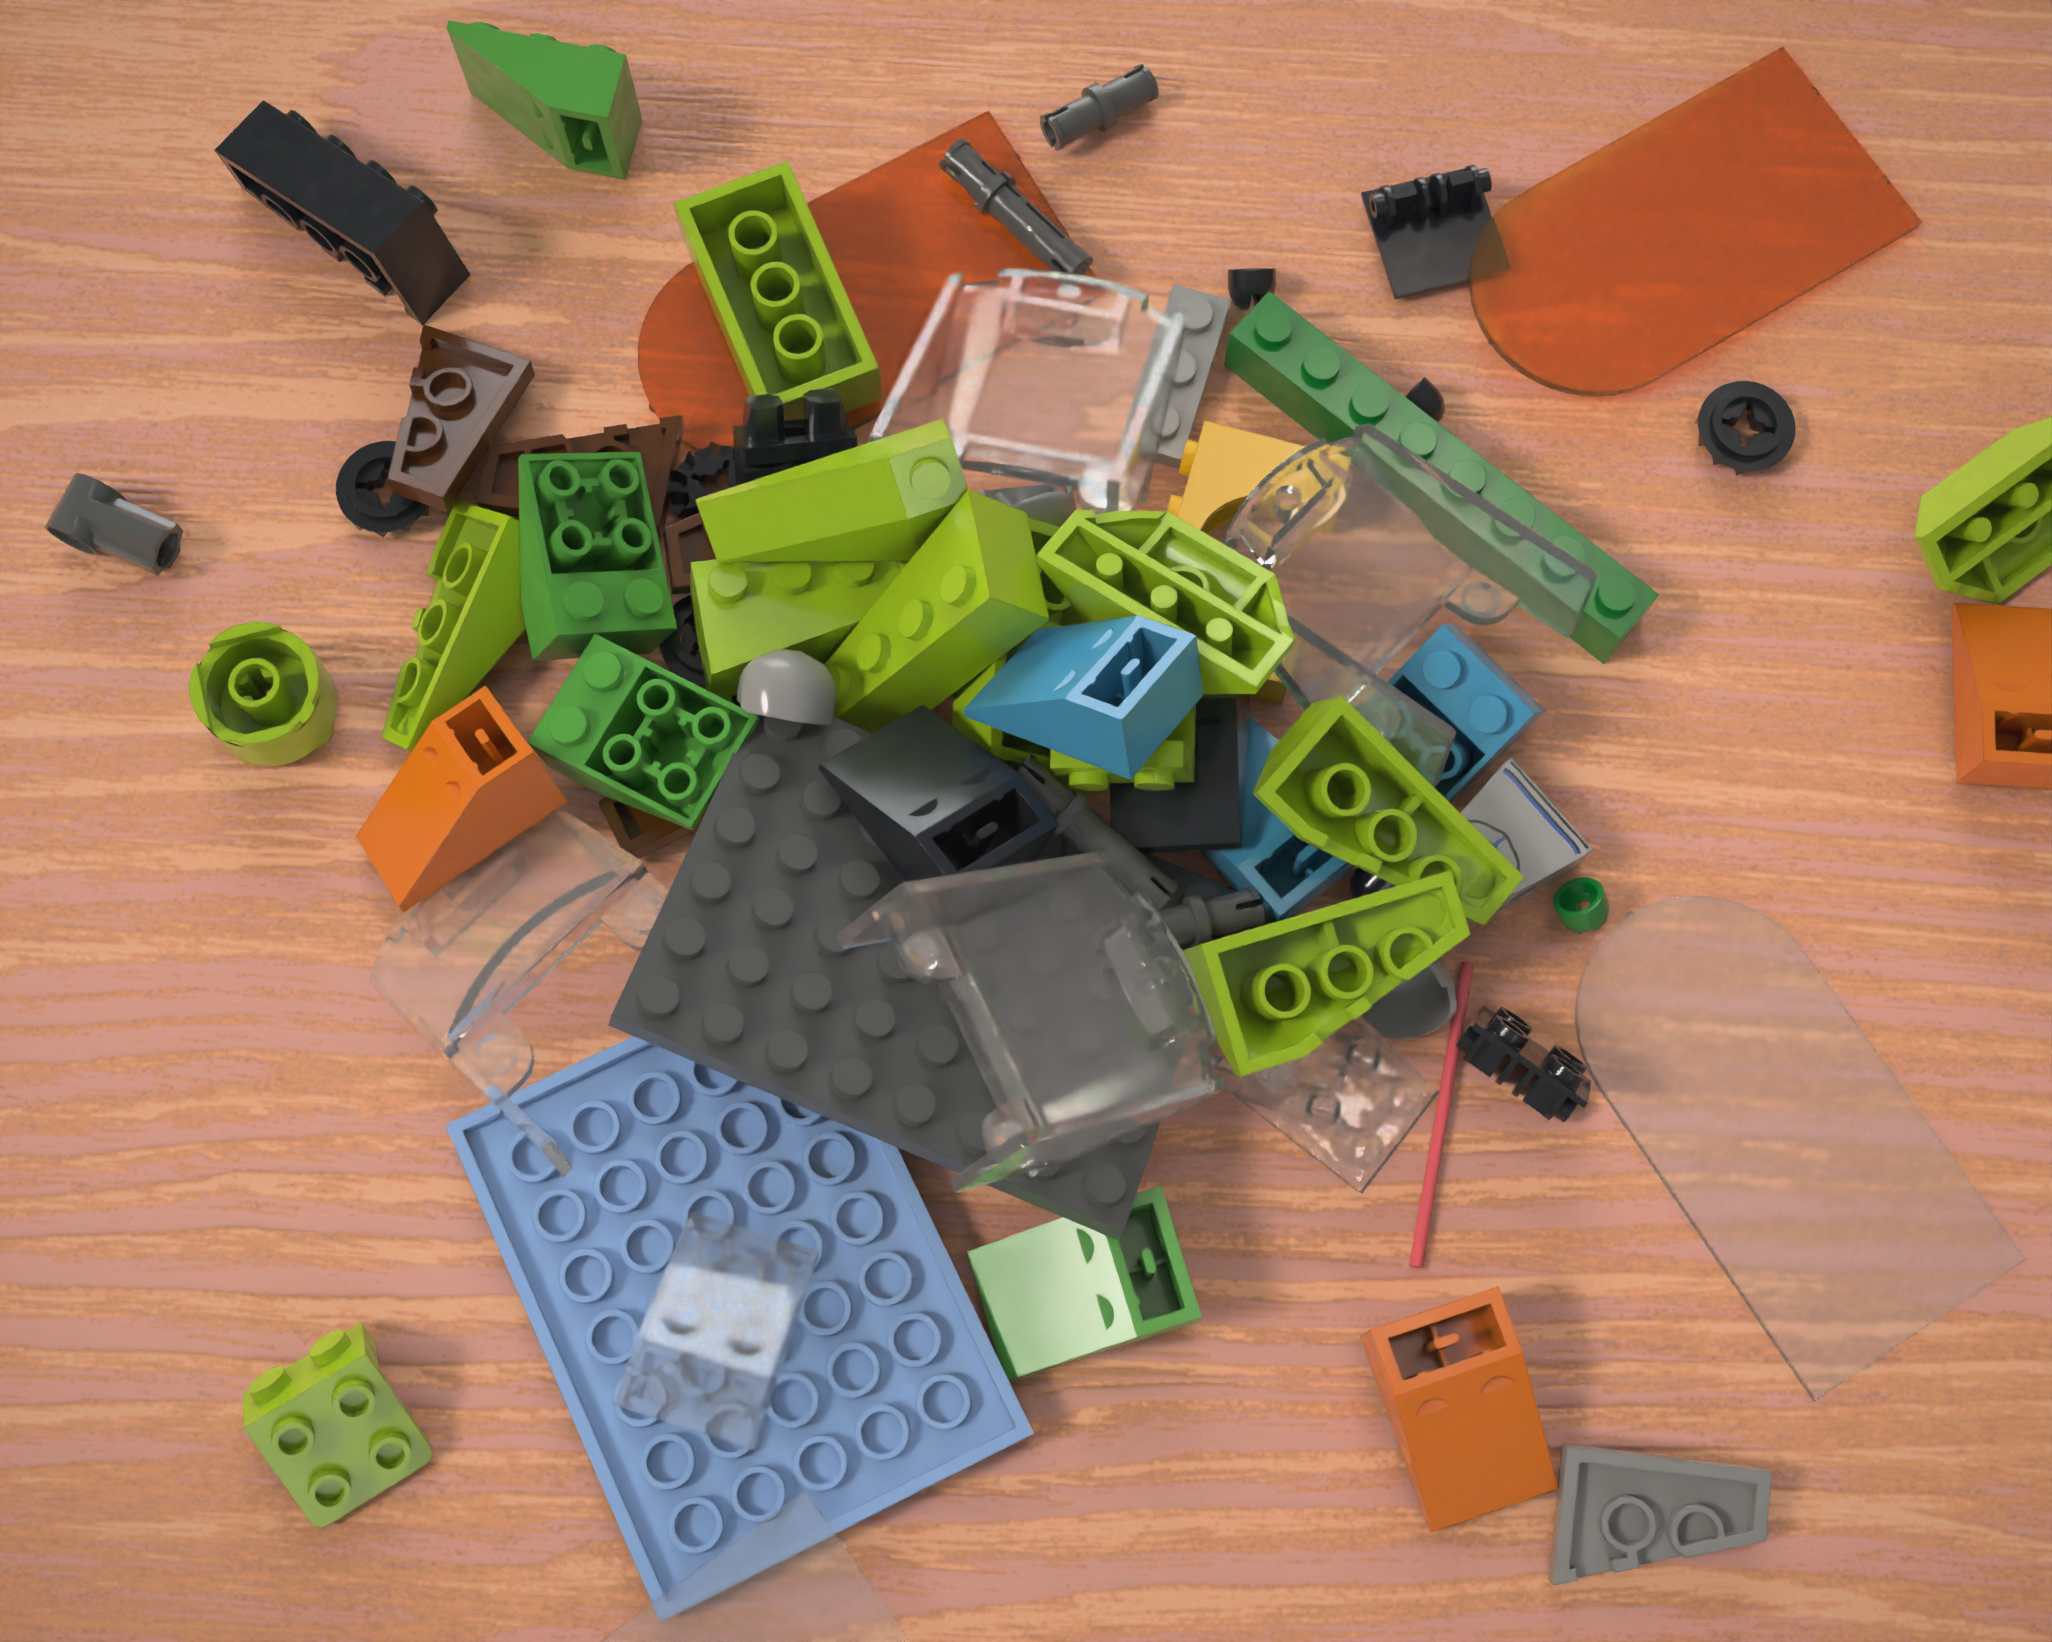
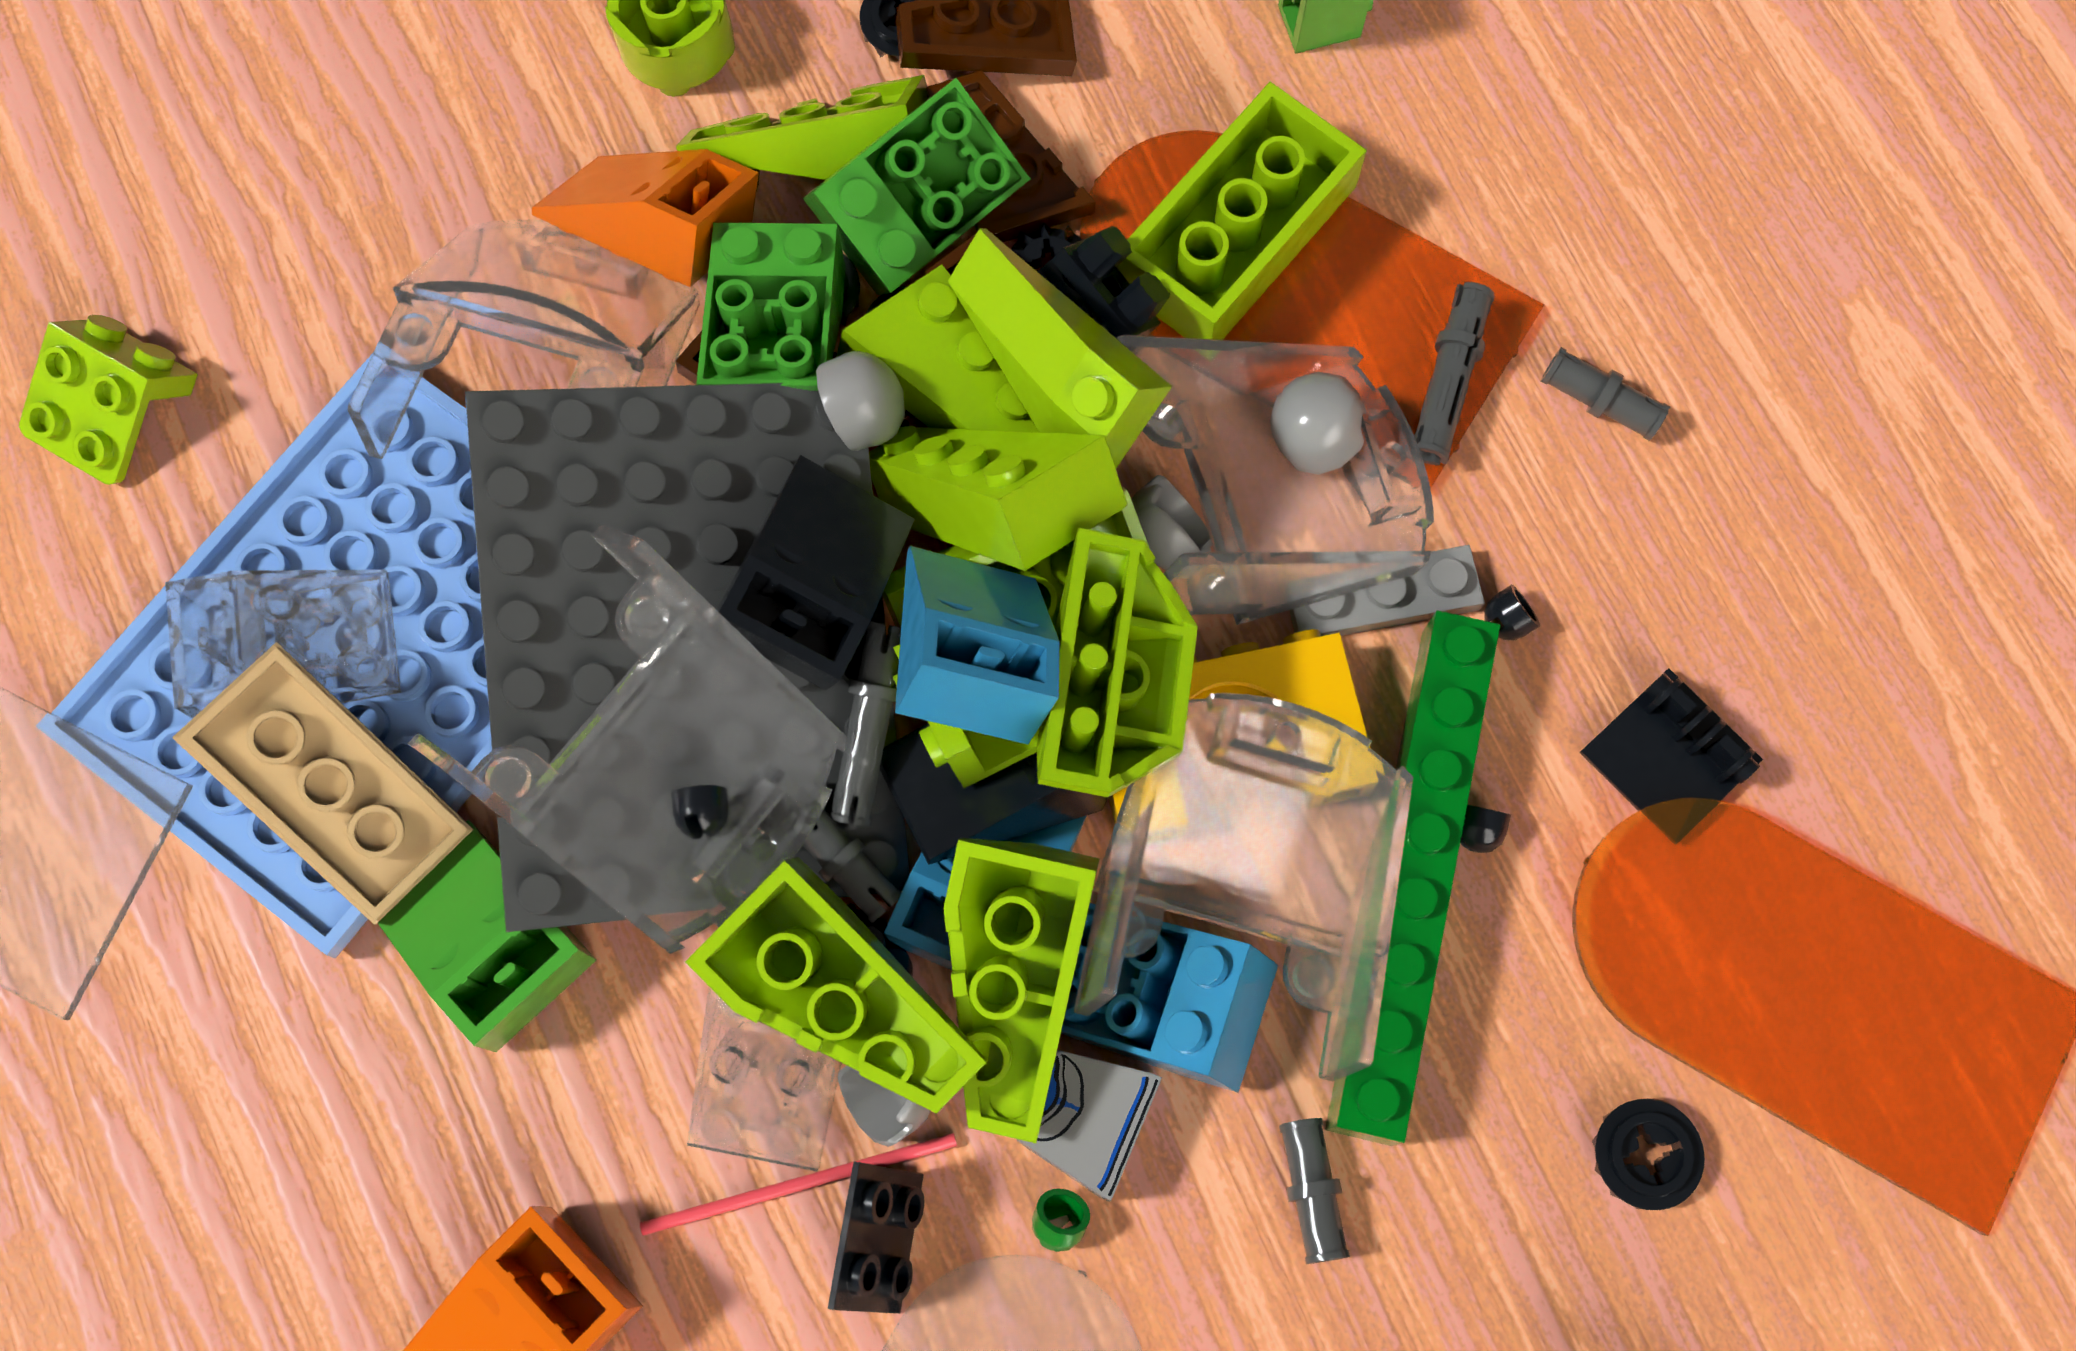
camera: 65 degrees right, 0 degrees up
none -> tan tile [172,642,474,925]
none -> black hinge [671,785,729,839]
none -> light grey hair [1270,371,1366,475]
none -> dark grey pin [1279,1118,1350,1264]

